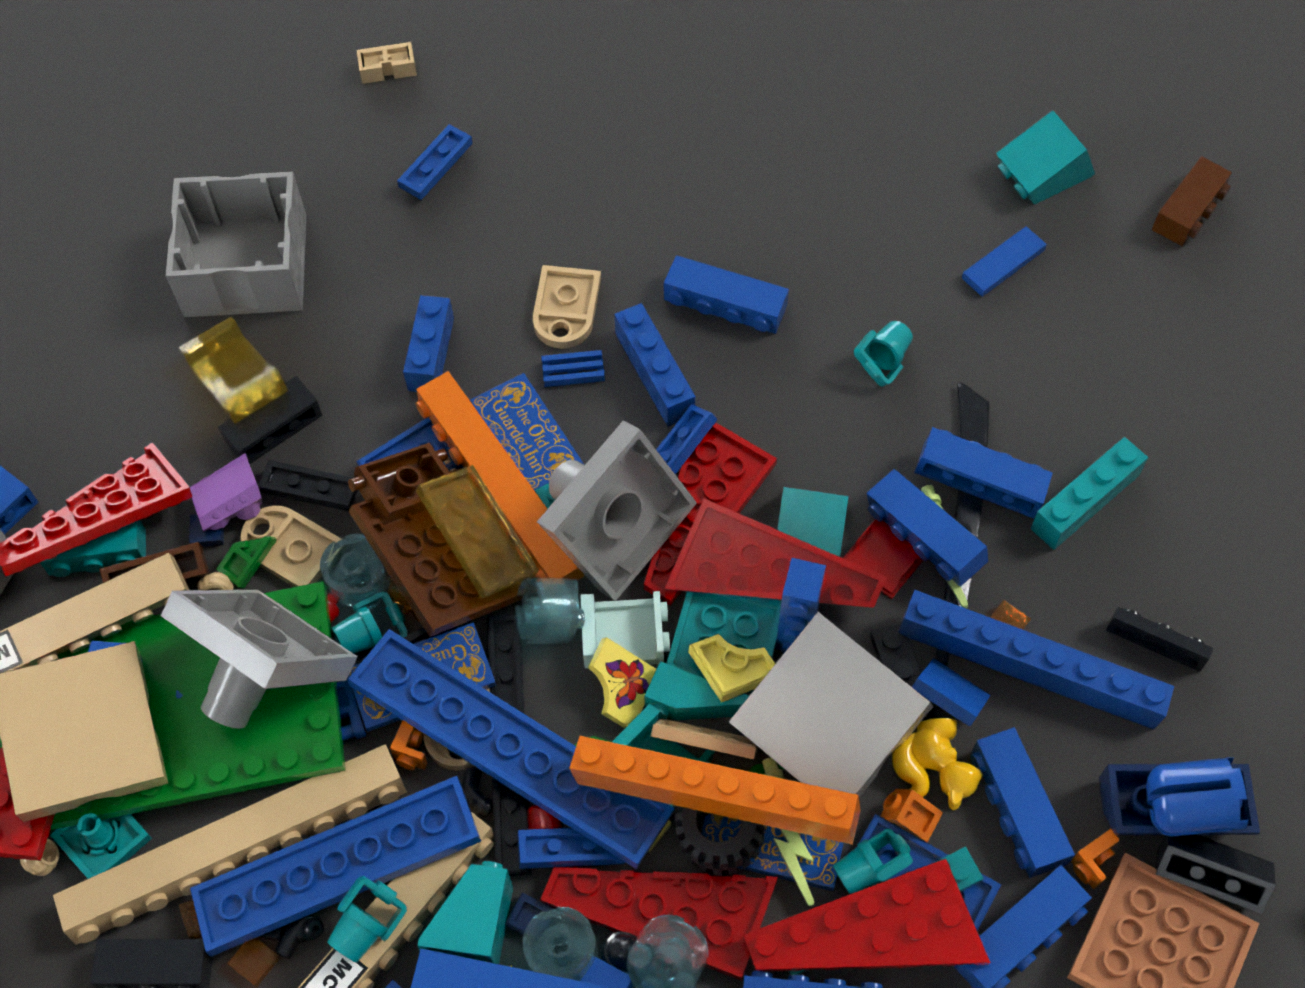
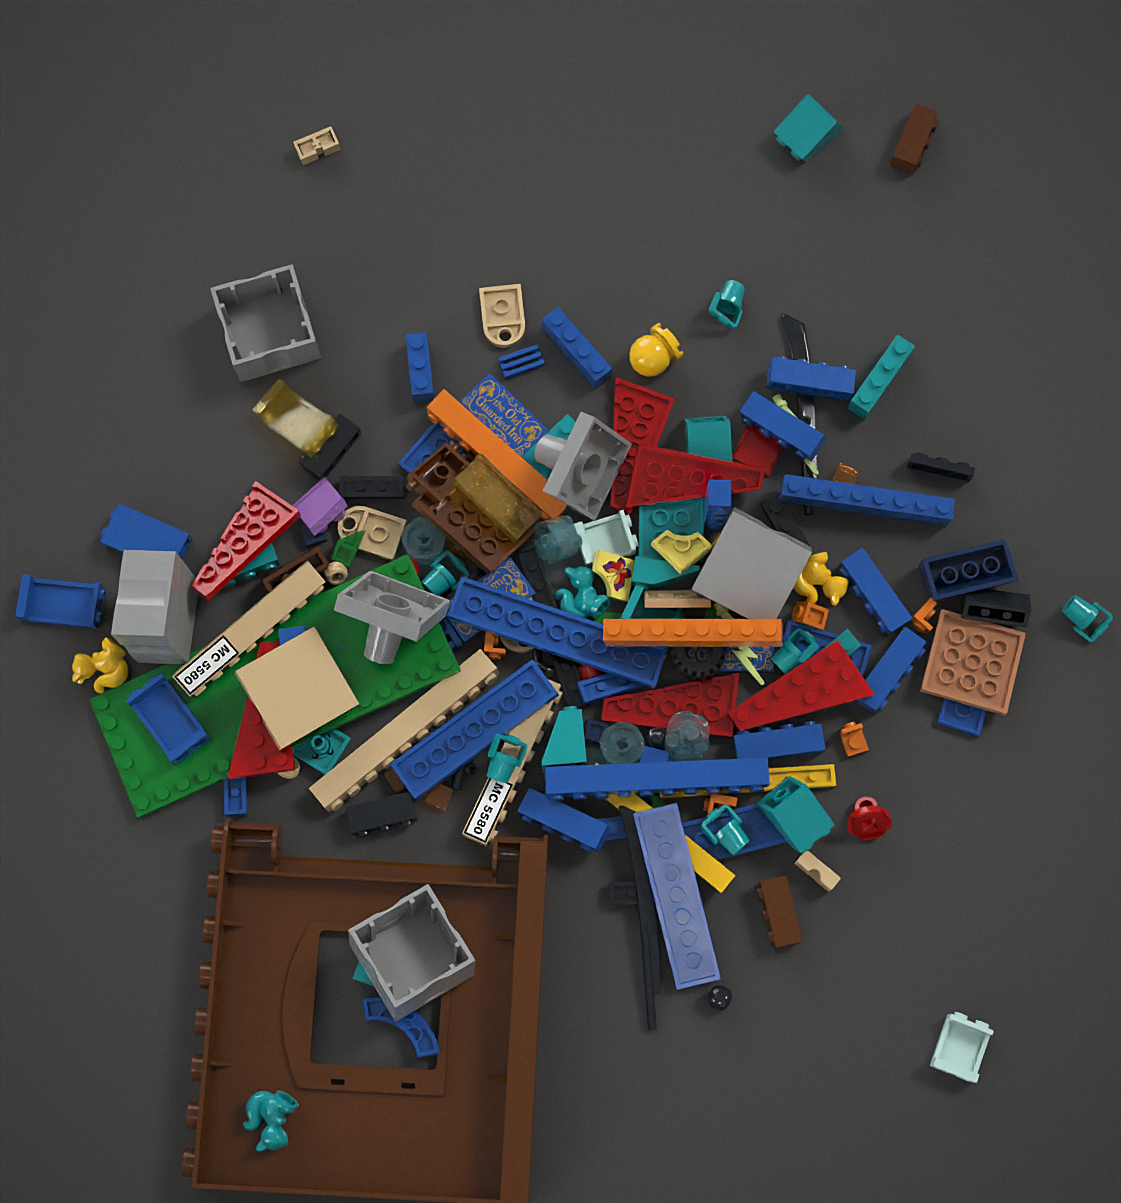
camera: 15 degrees left, 15 degrees up
blue plate [397,124,473,200] -> none
blue tile [656,404,718,474] -> none
blue brick [664,255,789,334] -> none
blue tile [912,658,990,726] -> none
blue tile [962,226,1047,297] -> none
blue cylinder [1146,757,1248,837] -> none
none -> teal animal [555,566,611,619]
none -> yellow tile [629,323,684,377]

